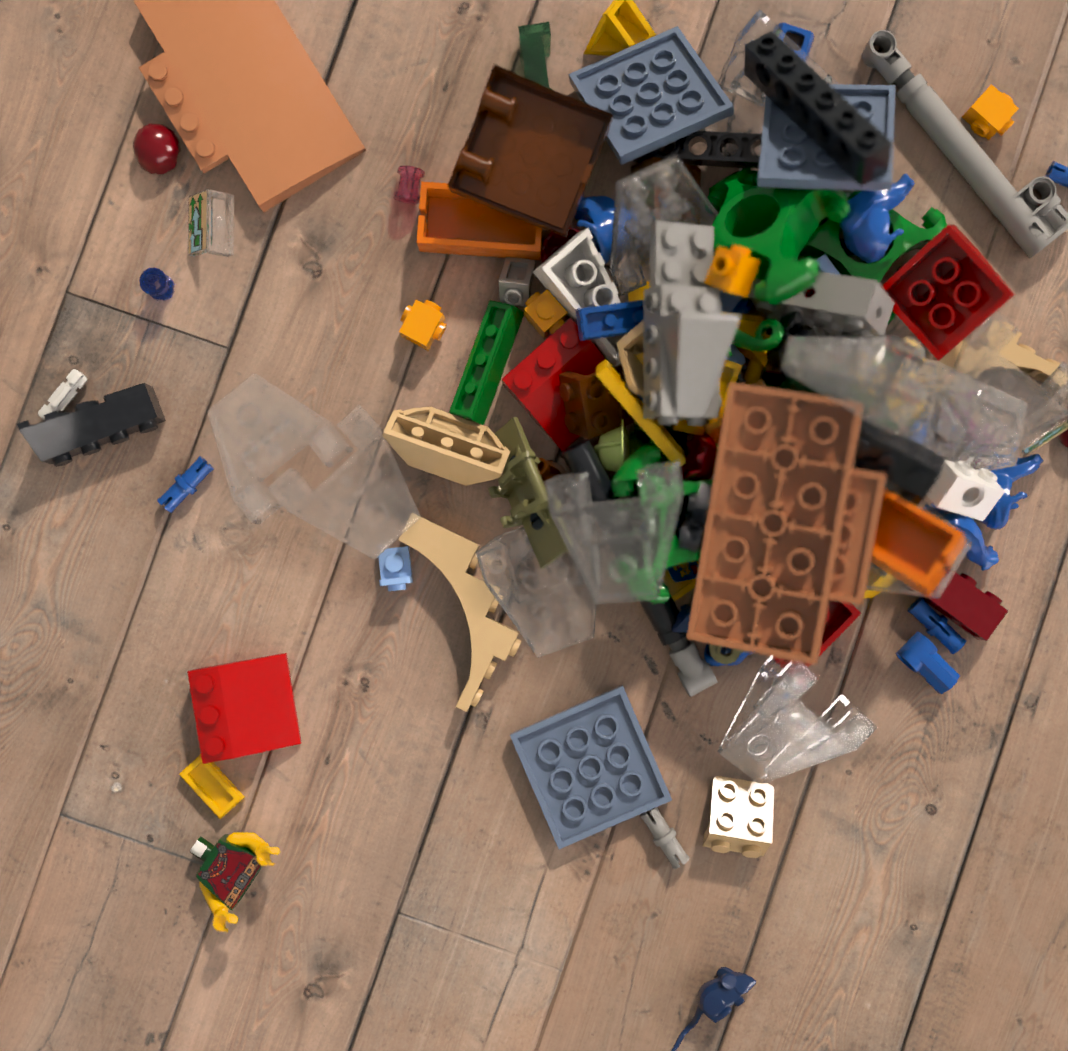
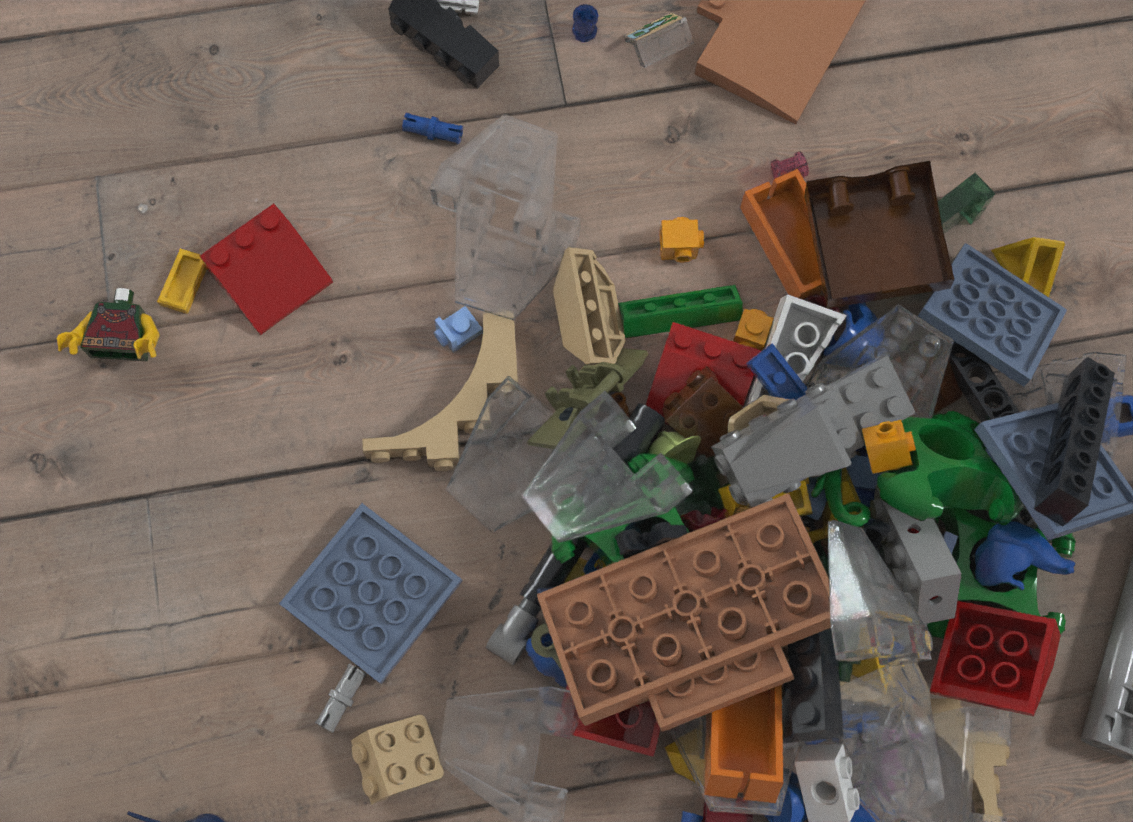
camera: 55 degrees right, 15 degrees down
light grey bracket [499,257,536,307] -> none
yellow tile [596,360,686,469] -> none

